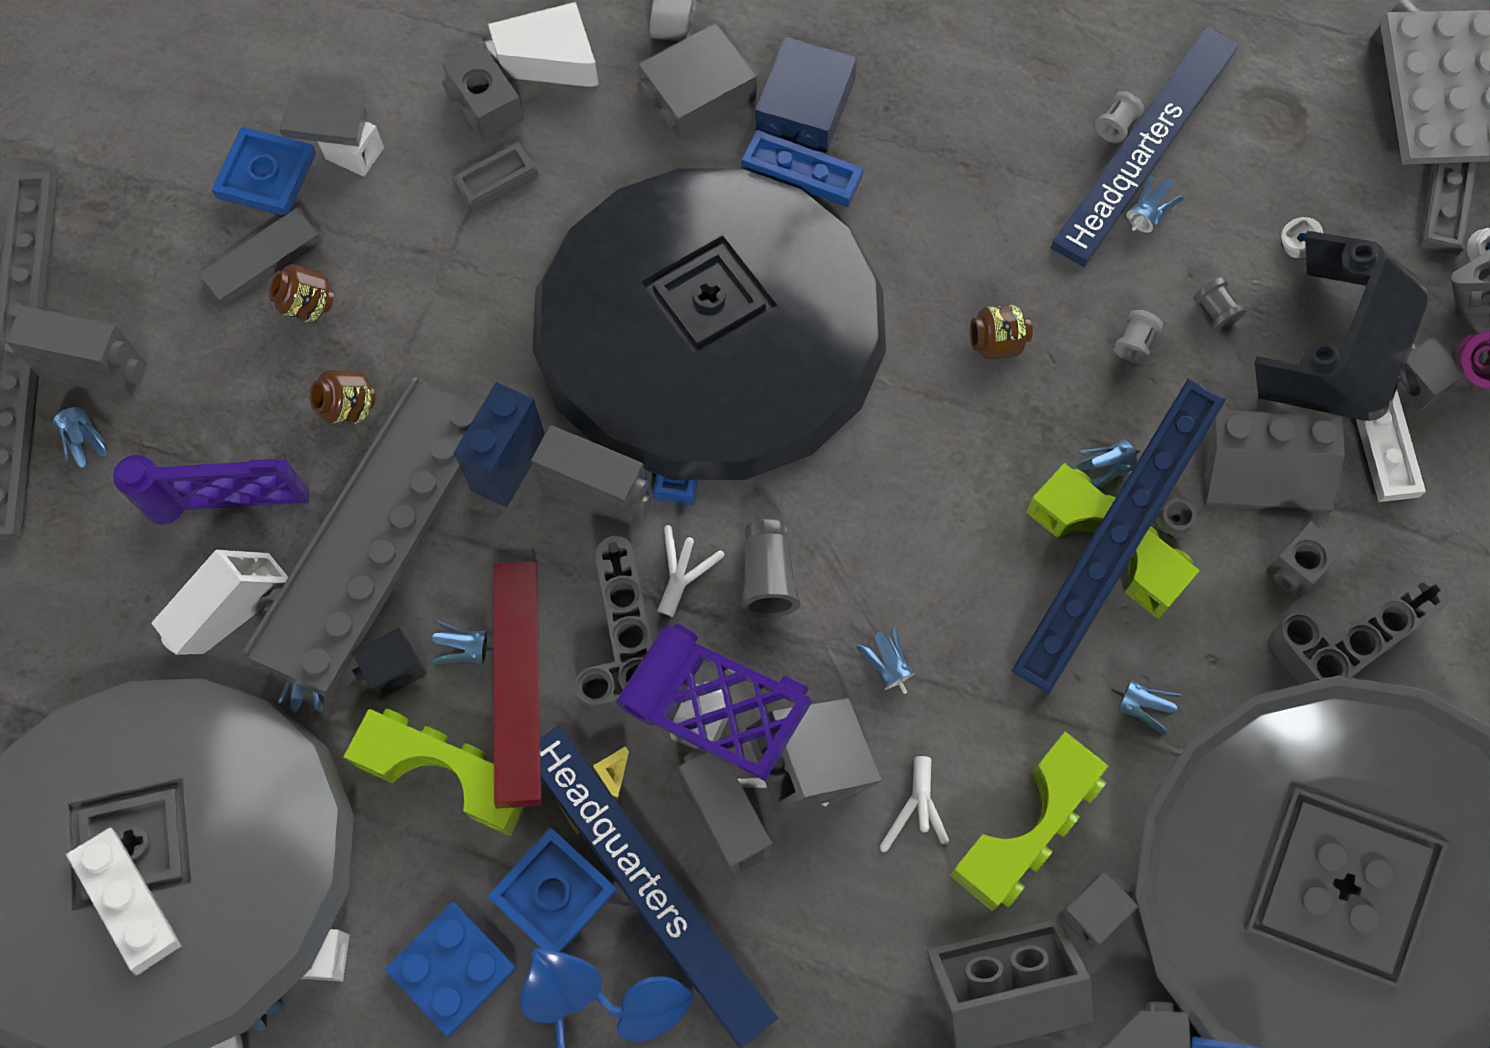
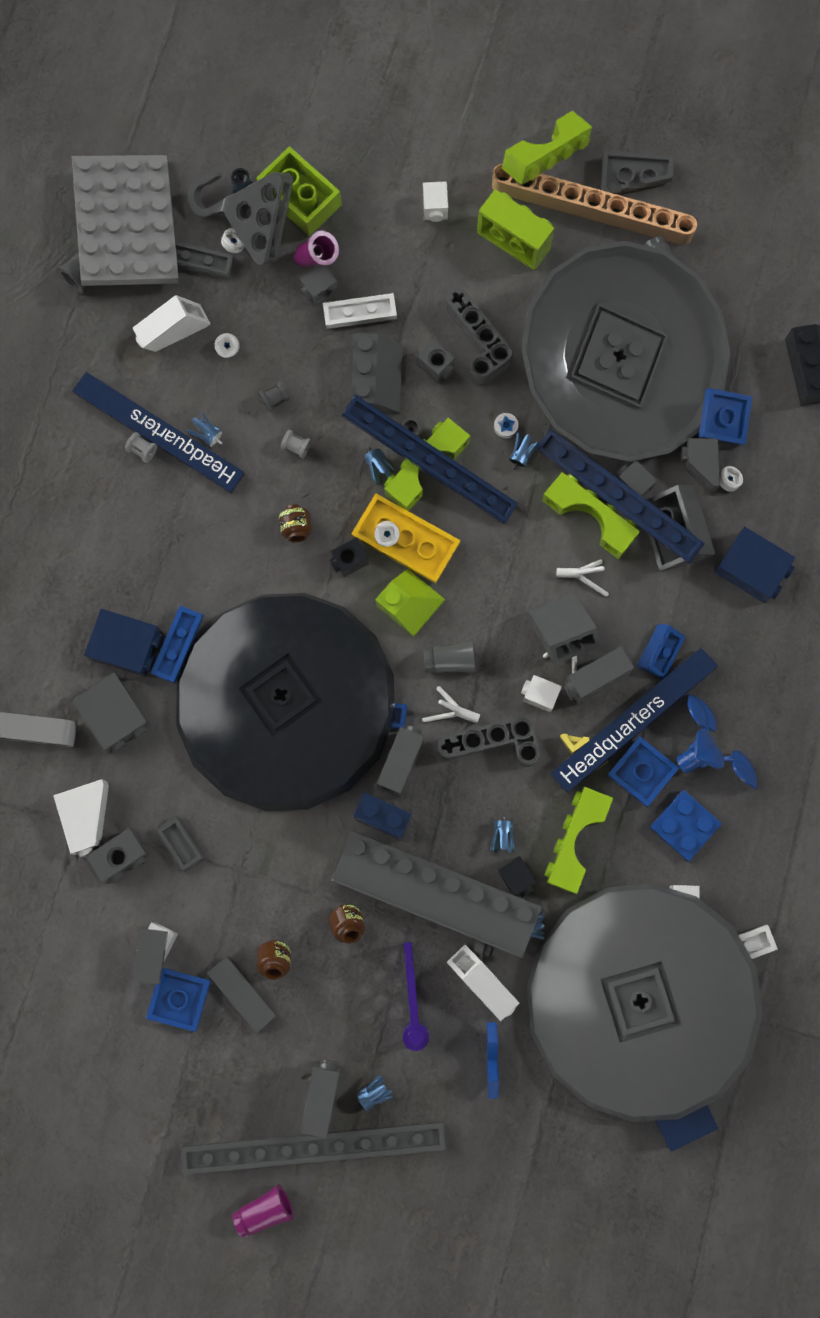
camera: 90 degrees left, 10 degrees up
white plate [66,827,181,976] -> none
dark red tile [494,561,542,809] -> none
dark purple piece [616,623,812,781] -> none
flat silver piece [856,626,914,694] -> none
black windscreen [1254,231,1428,421] -> none
none -> white slope [133,295,210,352]
none -> black brick [329,537,369,578]
none -> yellow plate [351,493,461,584]
none -> white tile [375,521,399,547]
none -> lime slope [375,569,445,637]
none -> blue tile [486,1022,499,1099]
none -> white tile [494,413,518,439]
none -> dark blue tile [536,429,705,564]
none -> blue slope [637,624,686,680]

